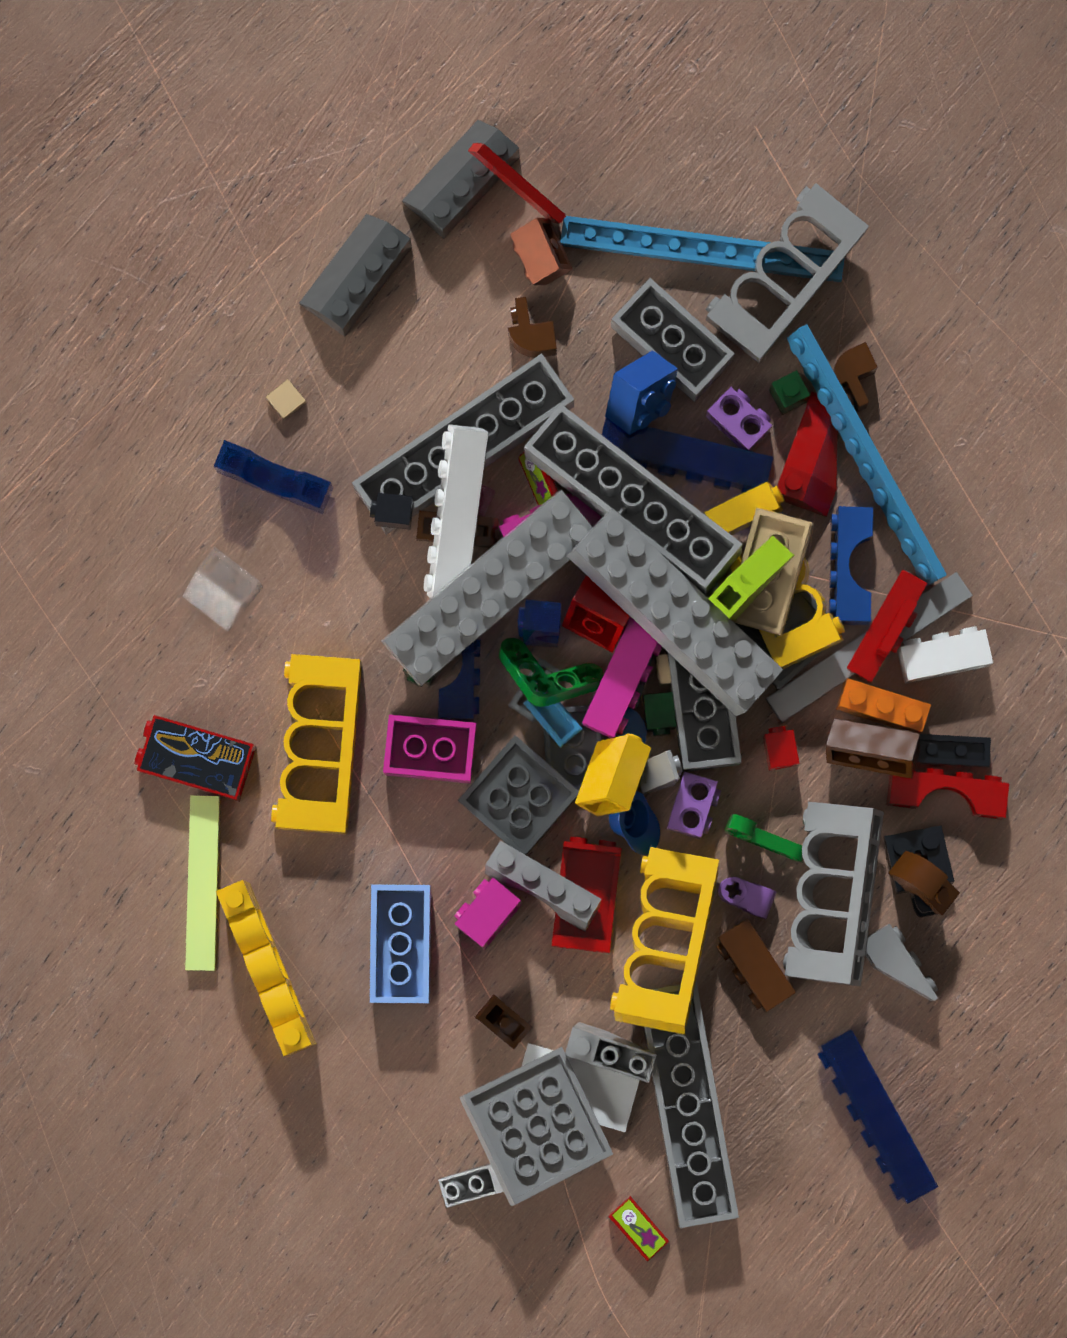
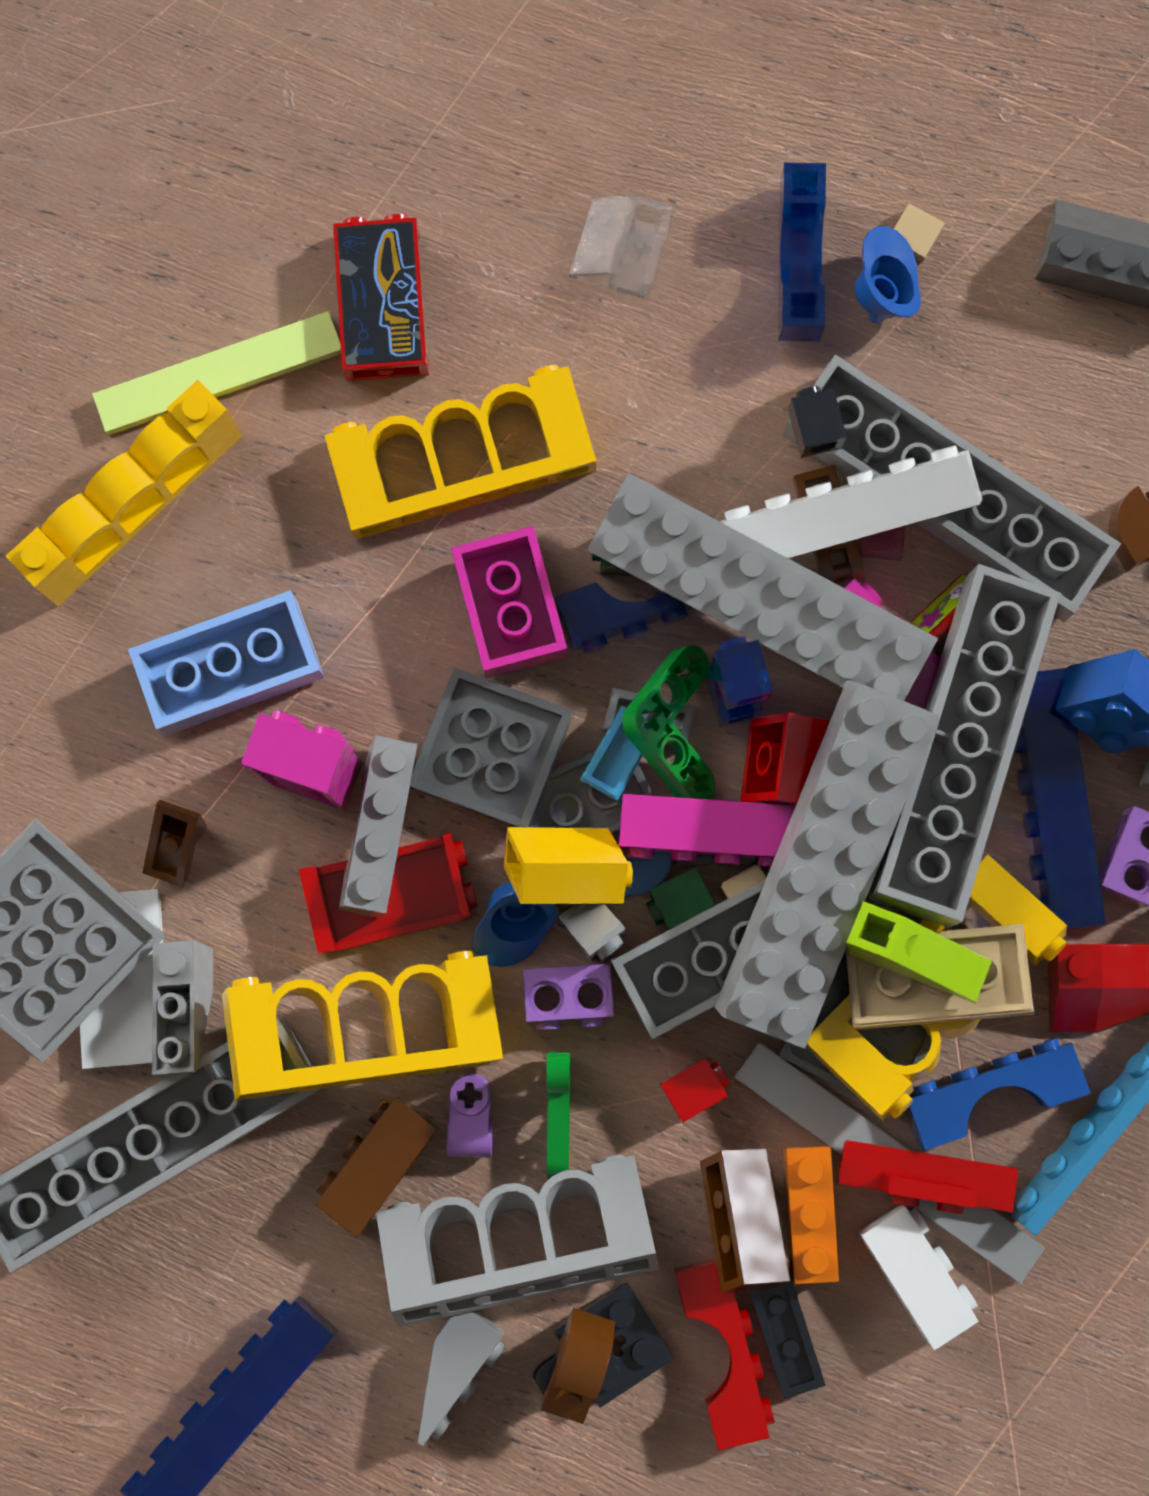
camera: 70 degrees right, 0 degrees up
none -> blue piece [855,226,921,323]

